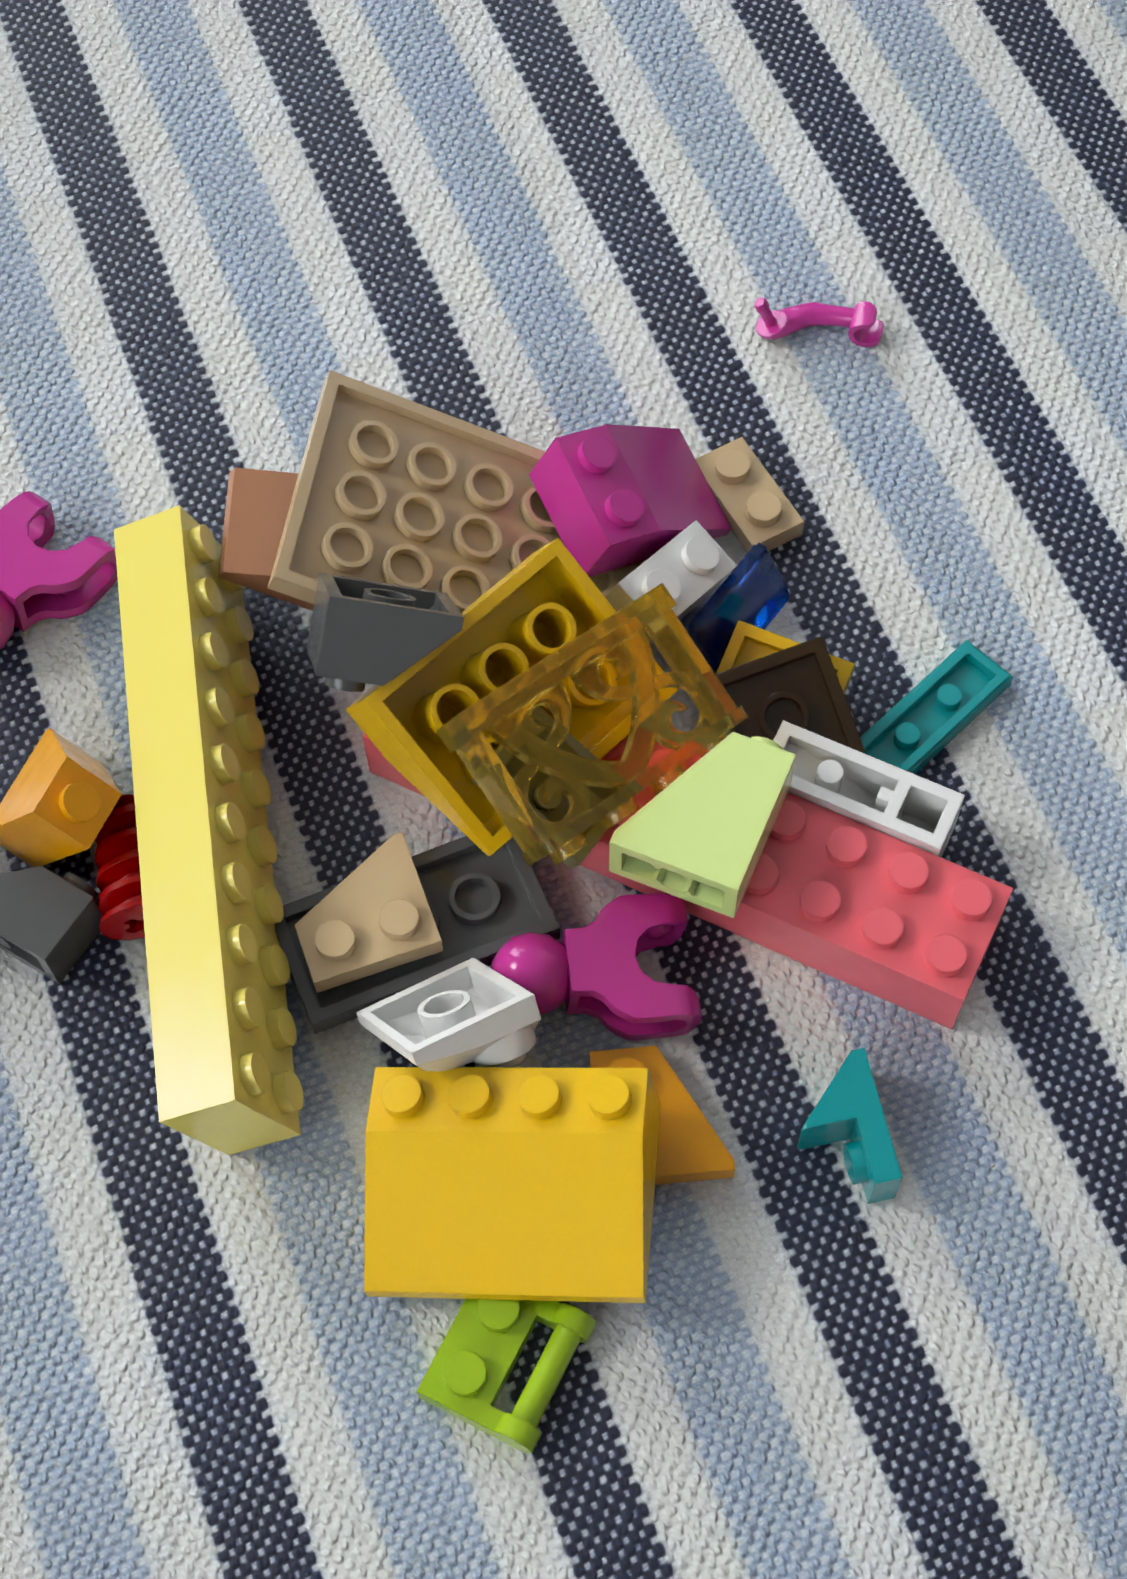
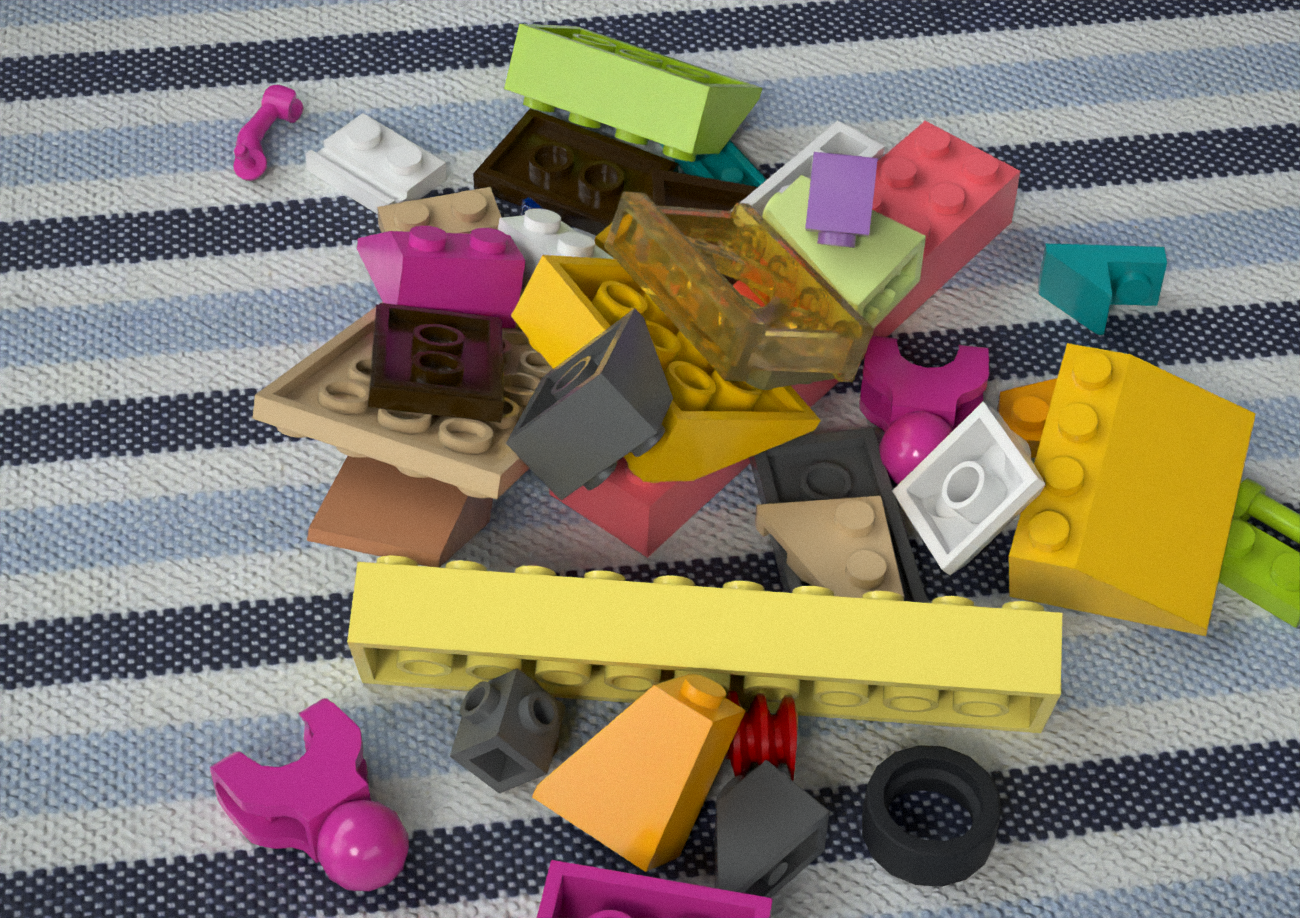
camera: 80 degrees left, 15 degrees down
none -> white plate [305,113,447,214]
none -> dark brown tile [368,303,504,423]
none -> dark grey brick [450,668,566,794]
none -> dark brown tile [473,108,679,236]
none -> lime slope [504,23,762,162]
none -> medium lavender slope [805,152,878,248]
none -> black tyre [862,745,1000,887]

